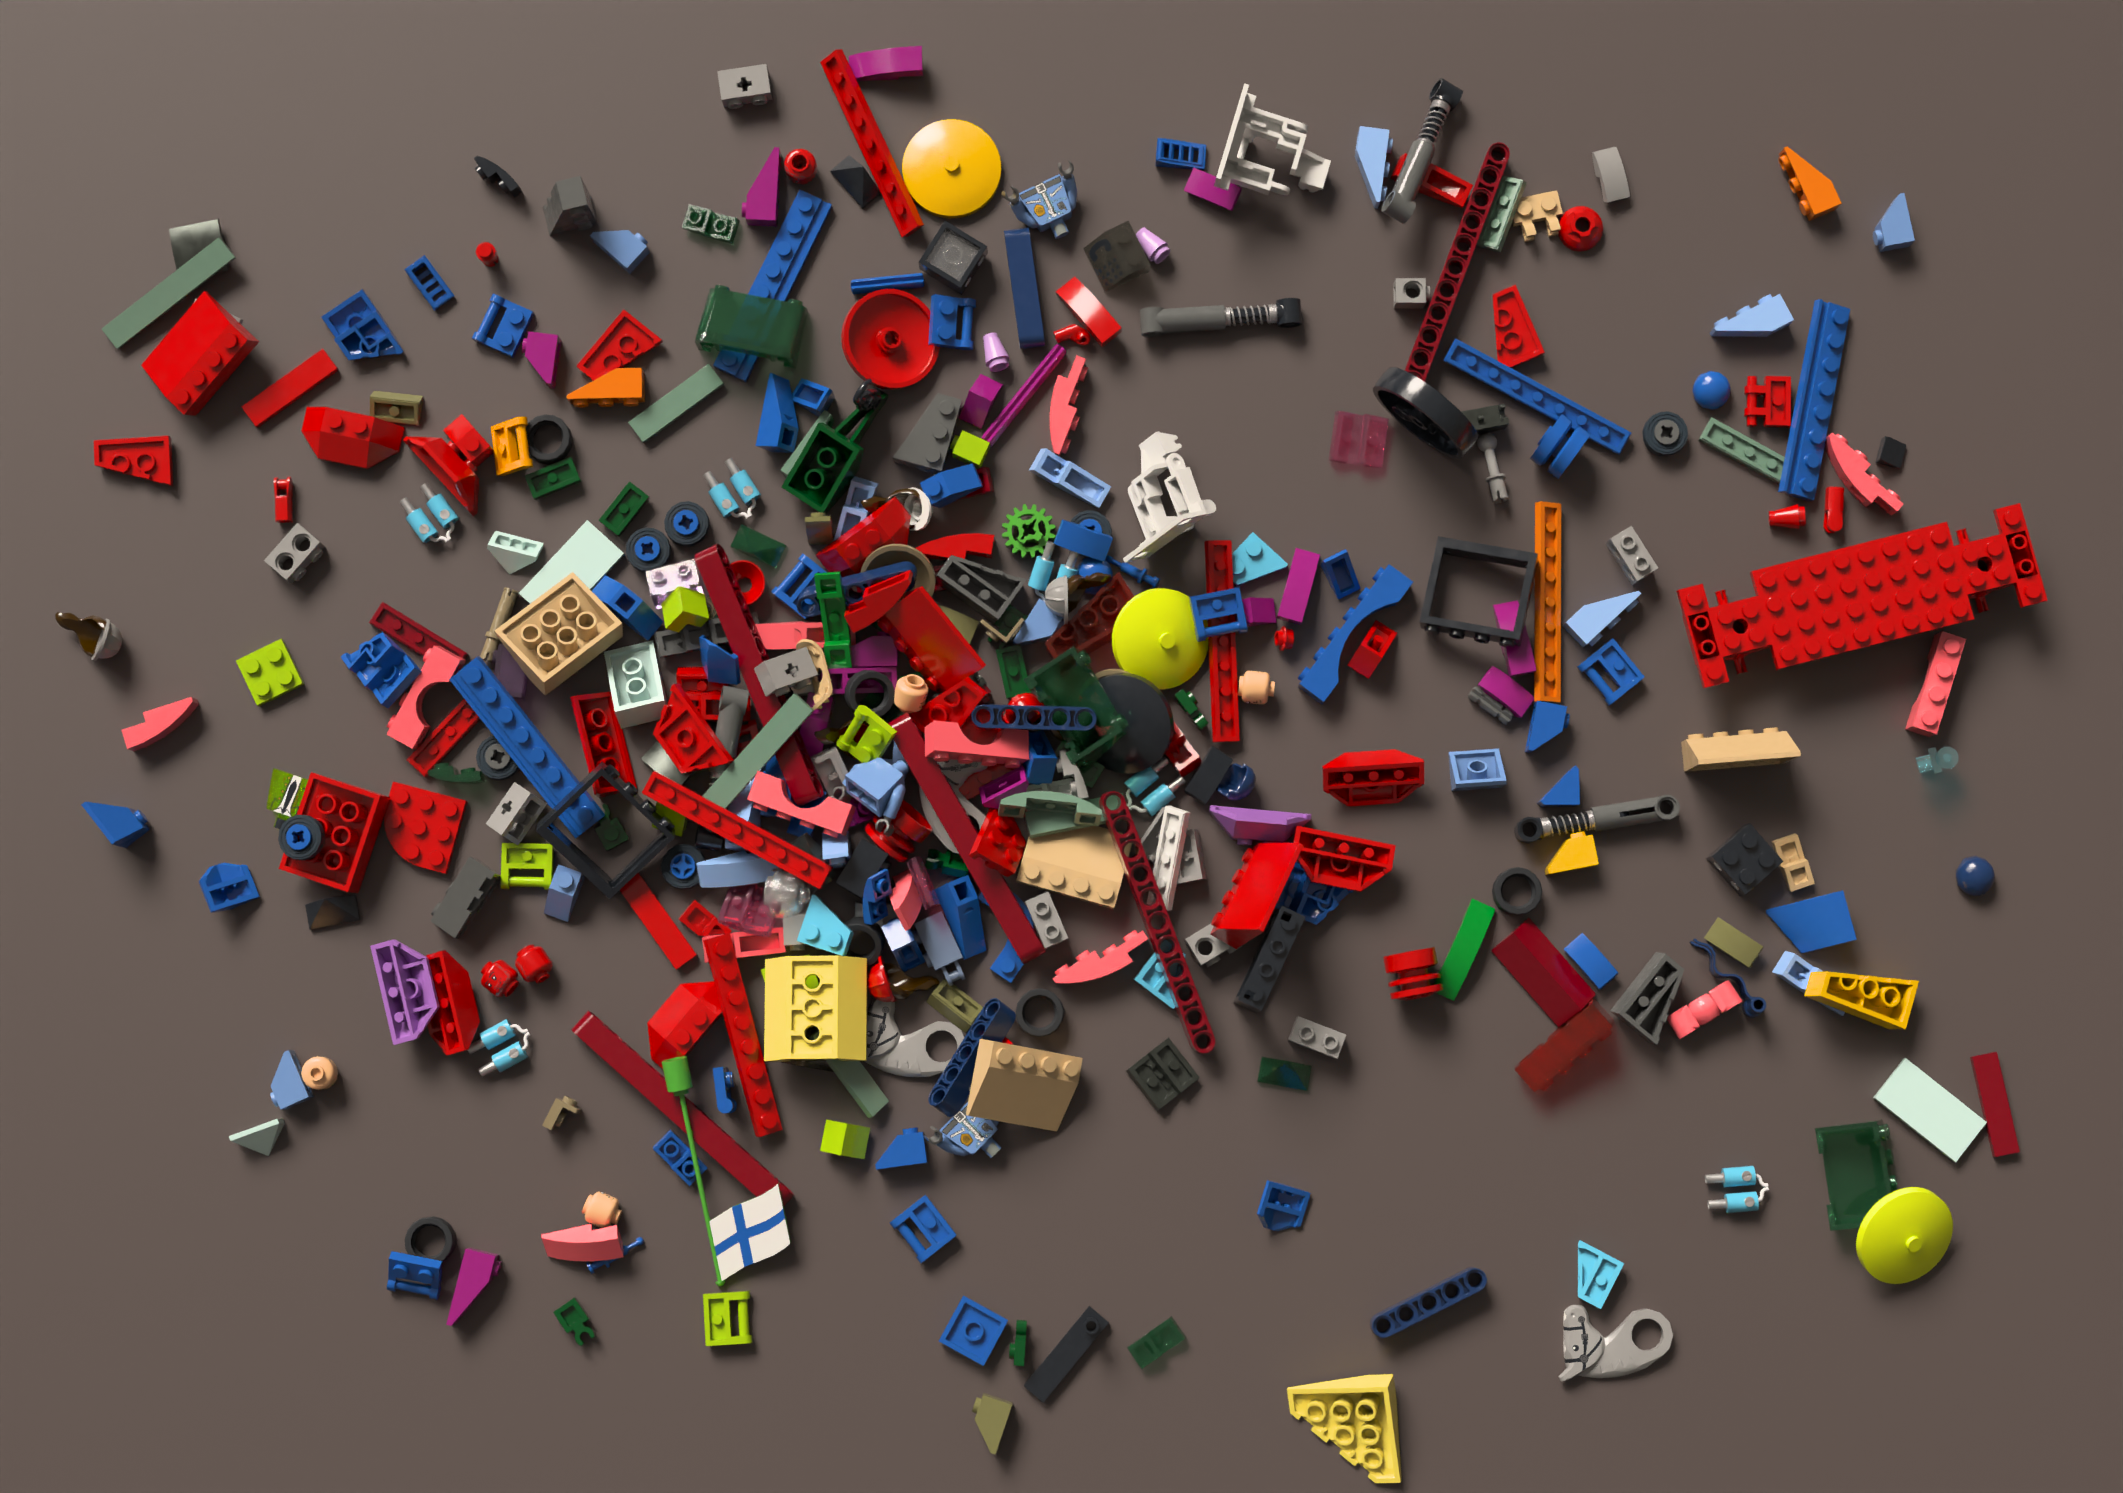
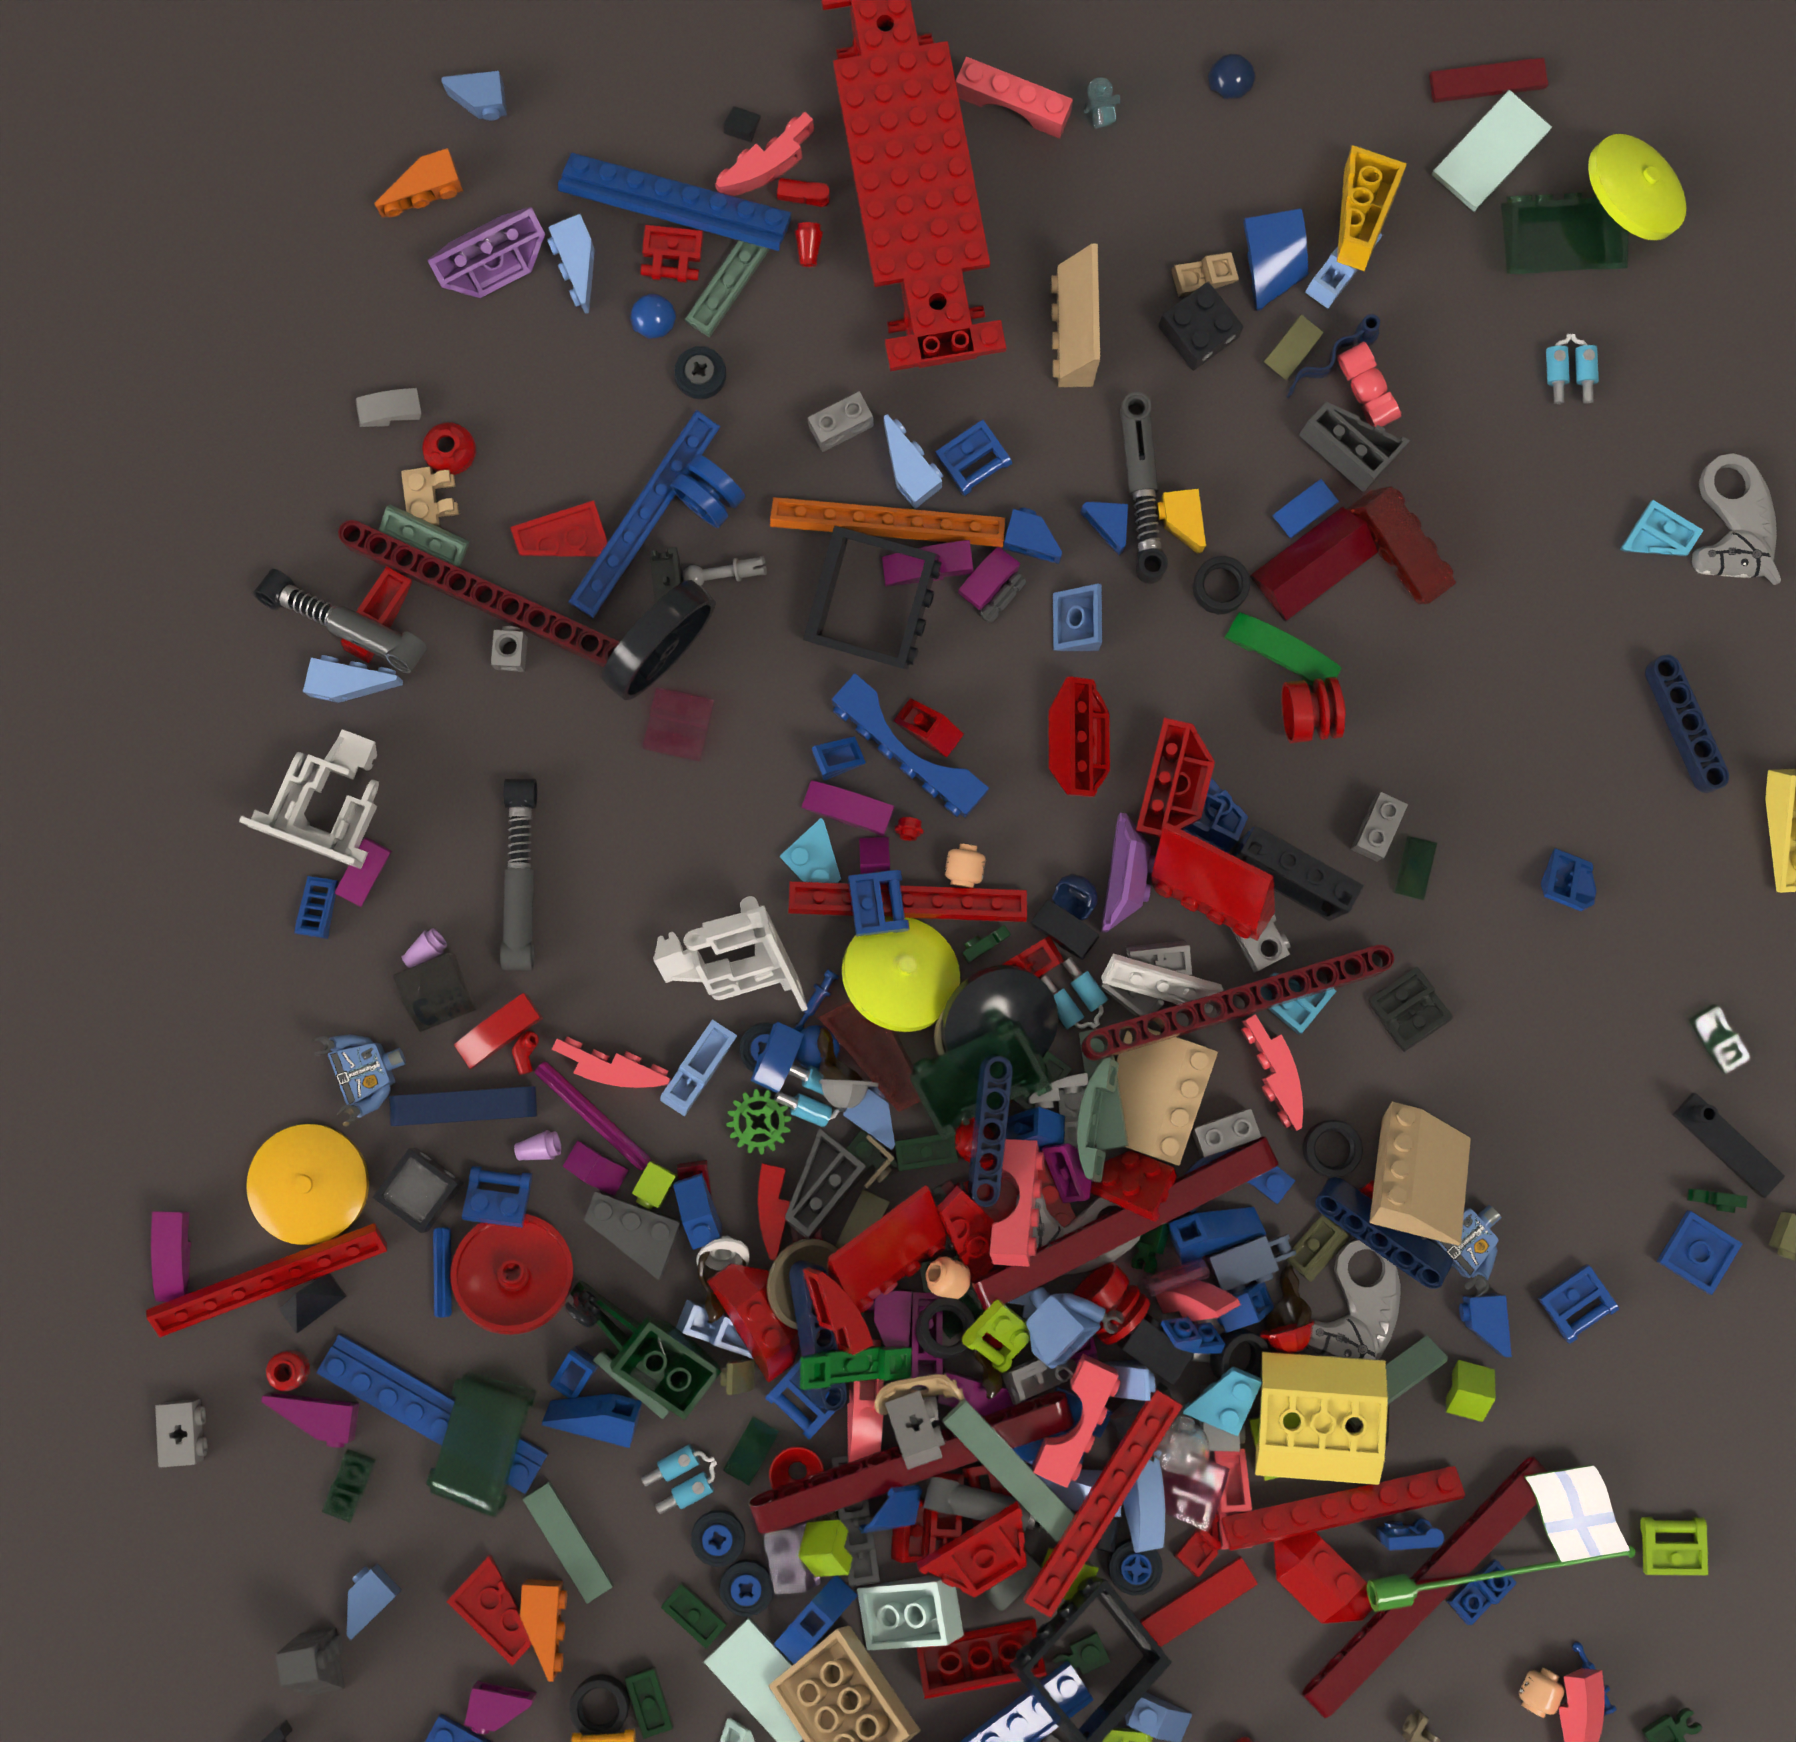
camera: 85 degrees left, 0 degrees up
none -> medium lavender wedge [427,207,545,298]

